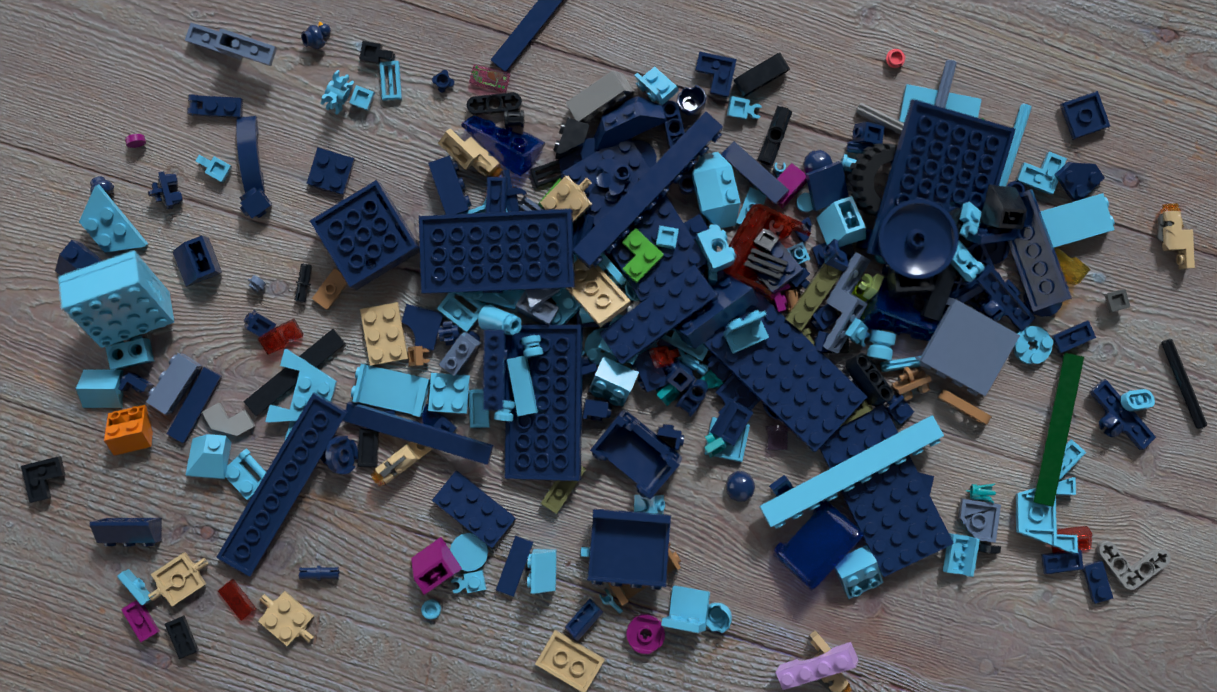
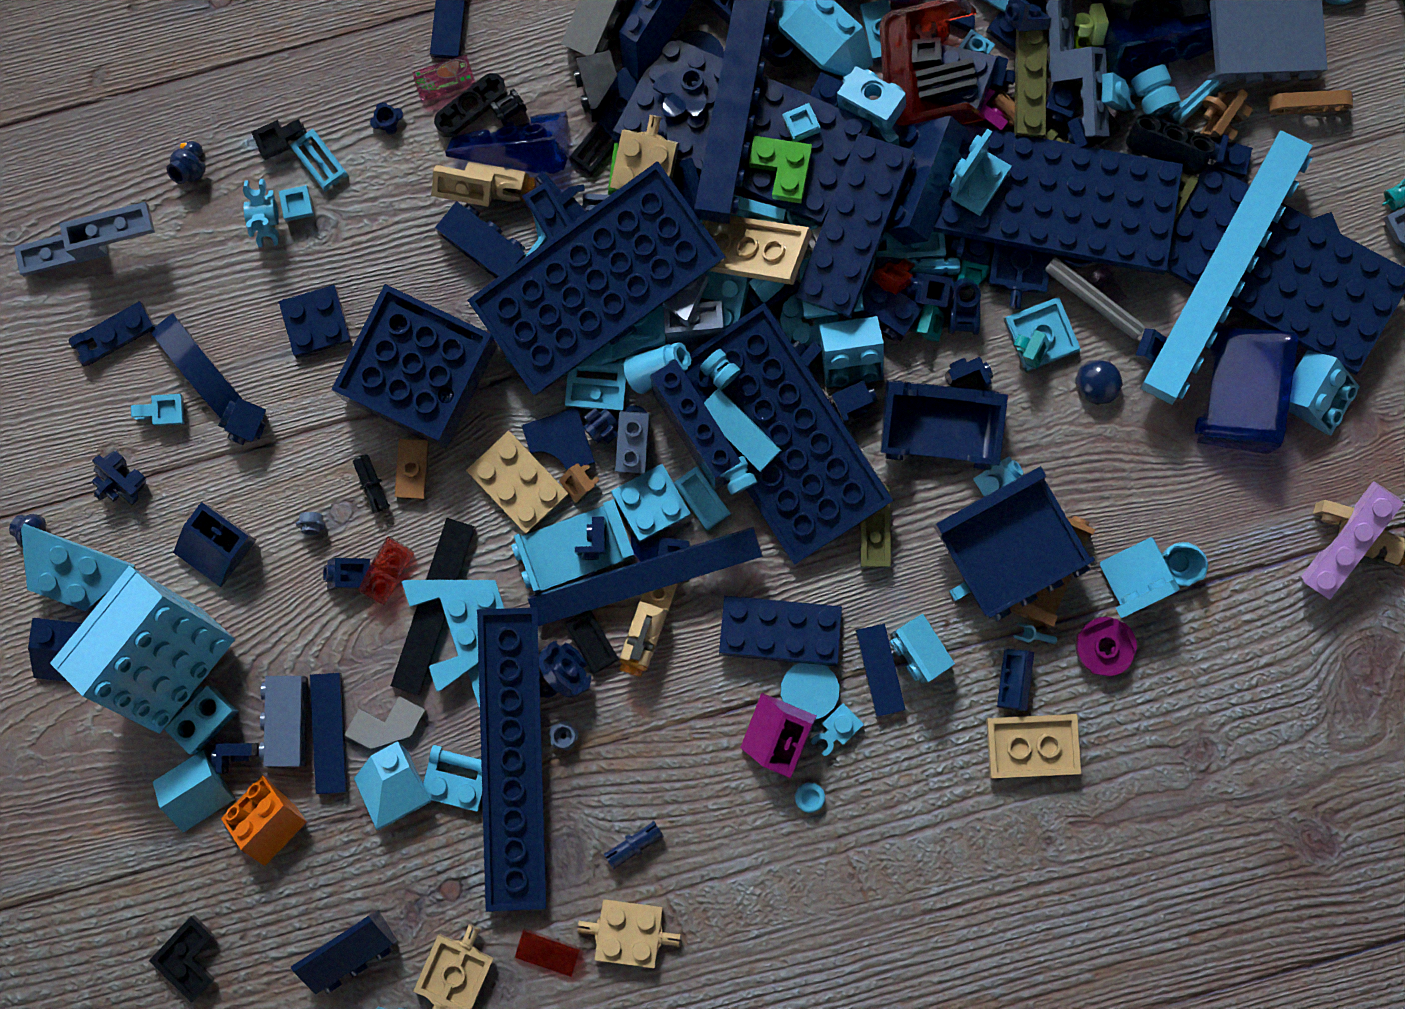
camera: 30 degrees left, 5 degrees down
magenta tile [125,134,146,148] -> none
dark blue plate [710,398,753,446] -> none
none -> sand blue plate [549,721,578,751]
none -> dark blue bracket [575,516,606,560]
none -> light grey axle [1045,258,1145,339]

